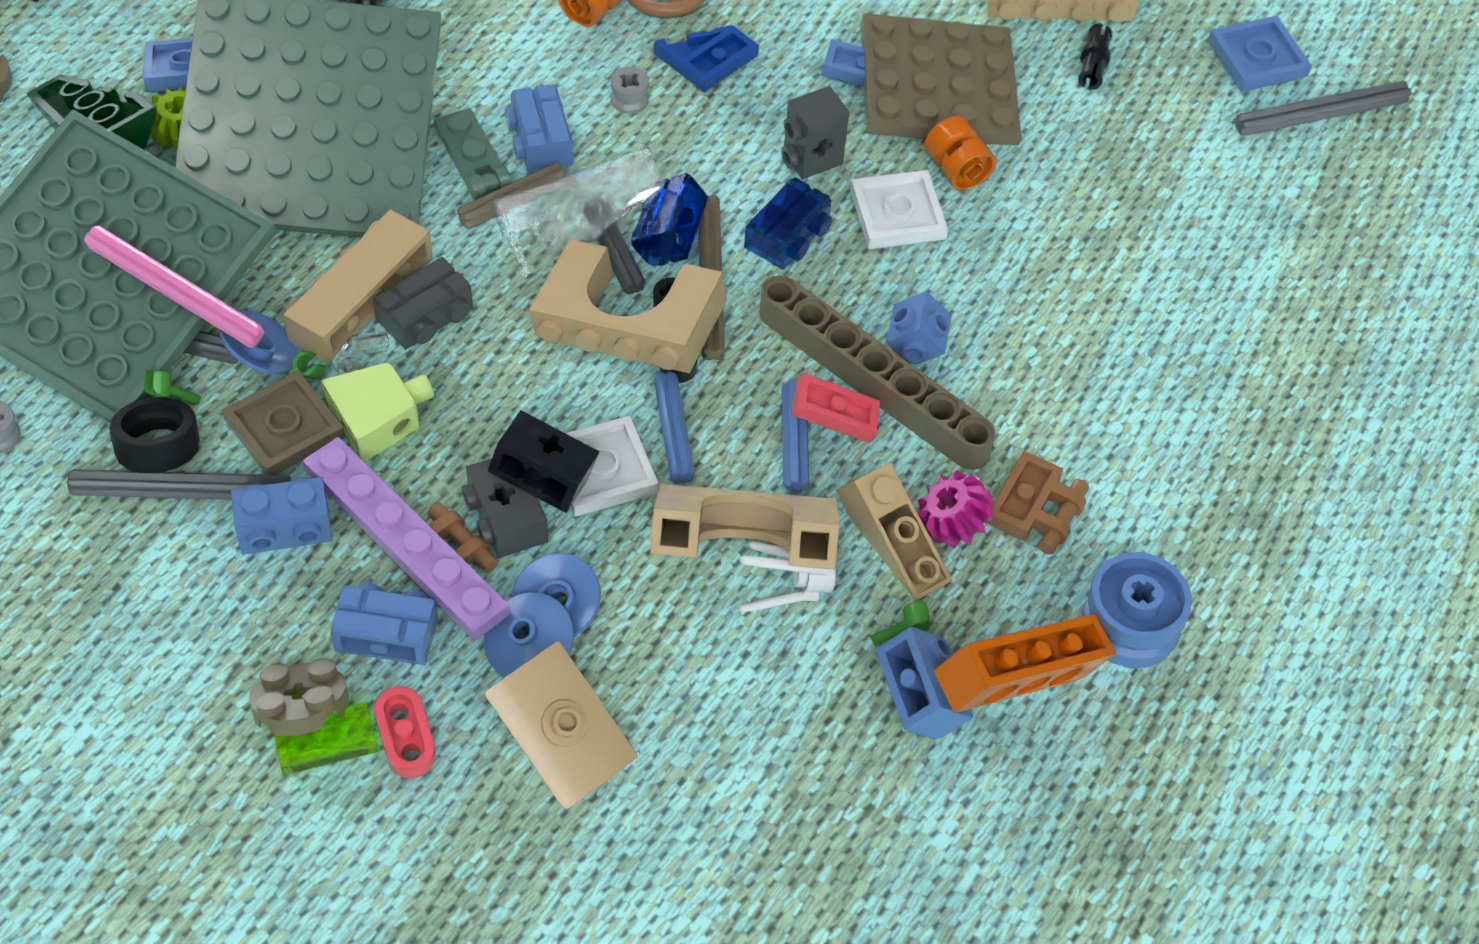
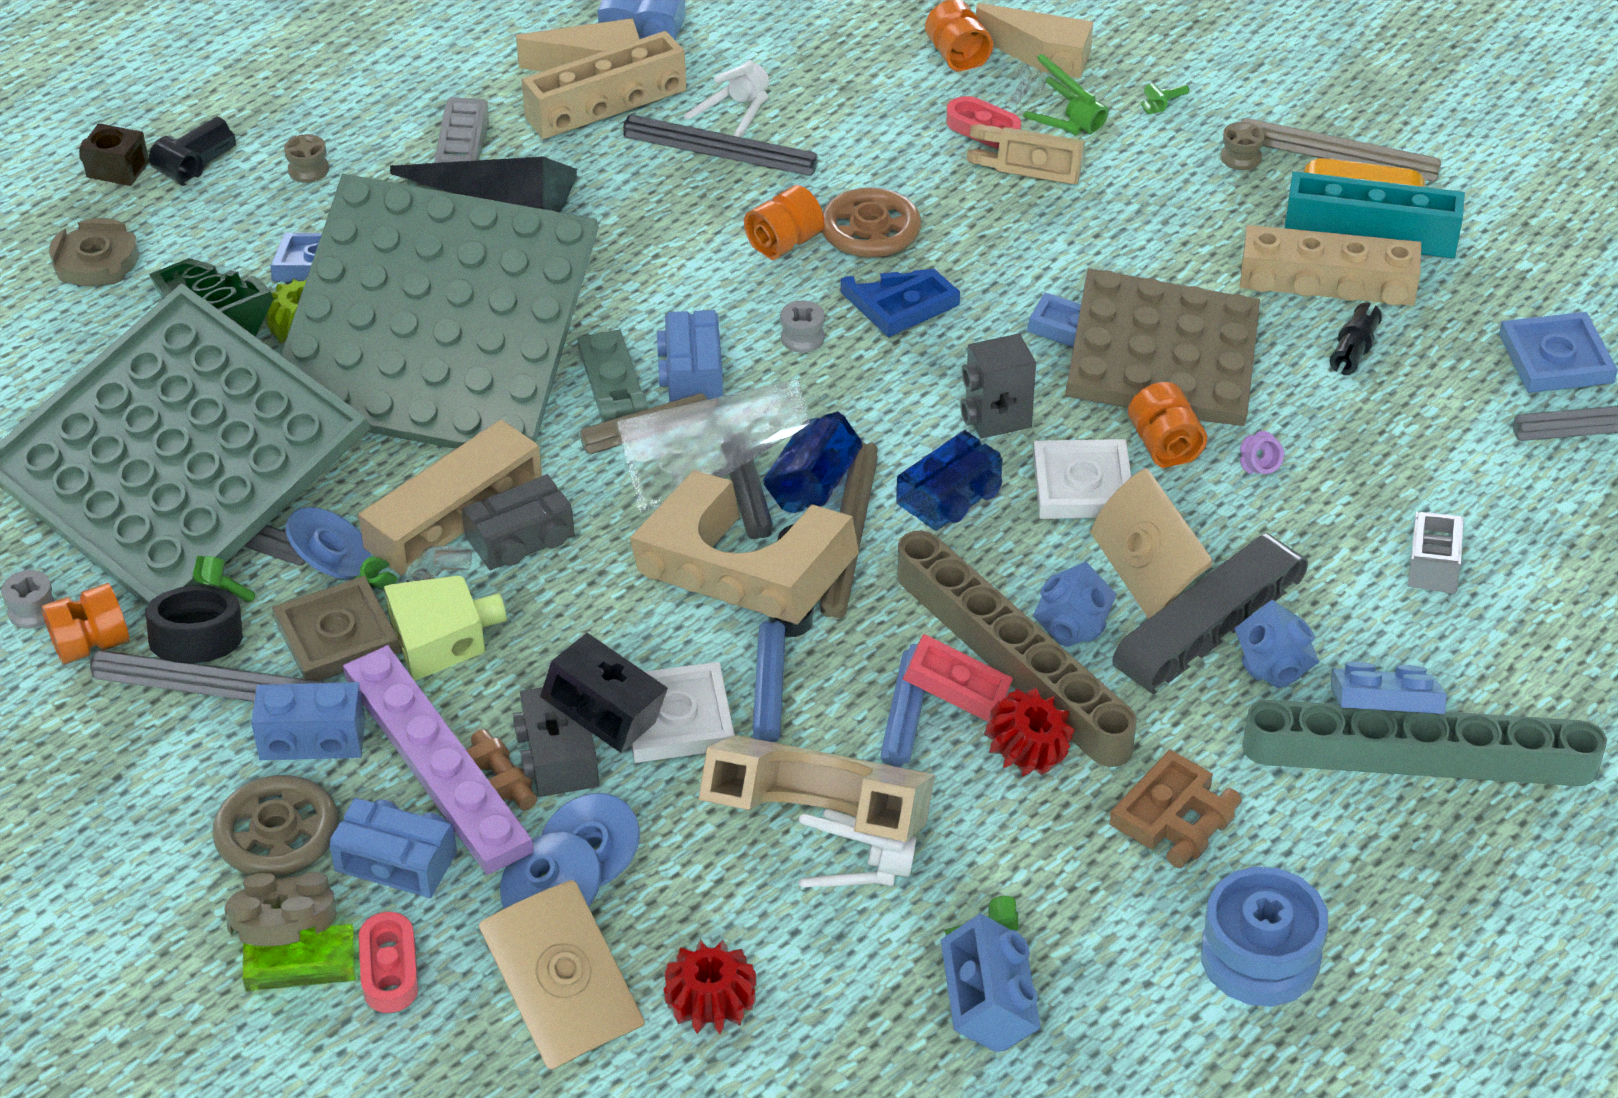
camera: 15 degrees right, 10 degrees down
bright pink axle [84,226,264,348] -> none
tan slope [836,462,953,601] -> none
dark pink gear [917,470,995,549] -> none
orange brick [933,614,1117,713] -> none
none -> orange wheel [41,582,130,665]
none -> dark tan plate [213,775,339,877]
none -> red gear [663,939,757,1034]
none -> red gear [984,687,1075,777]
none -> tan shield [1090,468,1213,619]
none -> dark grey beam [1112,533,1308,694]
none -> medium blue brick [1234,600,1319,688]
none -> lavender plate [1240,431,1284,474]
none -> sand green beam [1242,700,1607,786]
none -> medium blue plate [1331,662,1447,714]
none -> light grey slope [1408,511,1464,594]

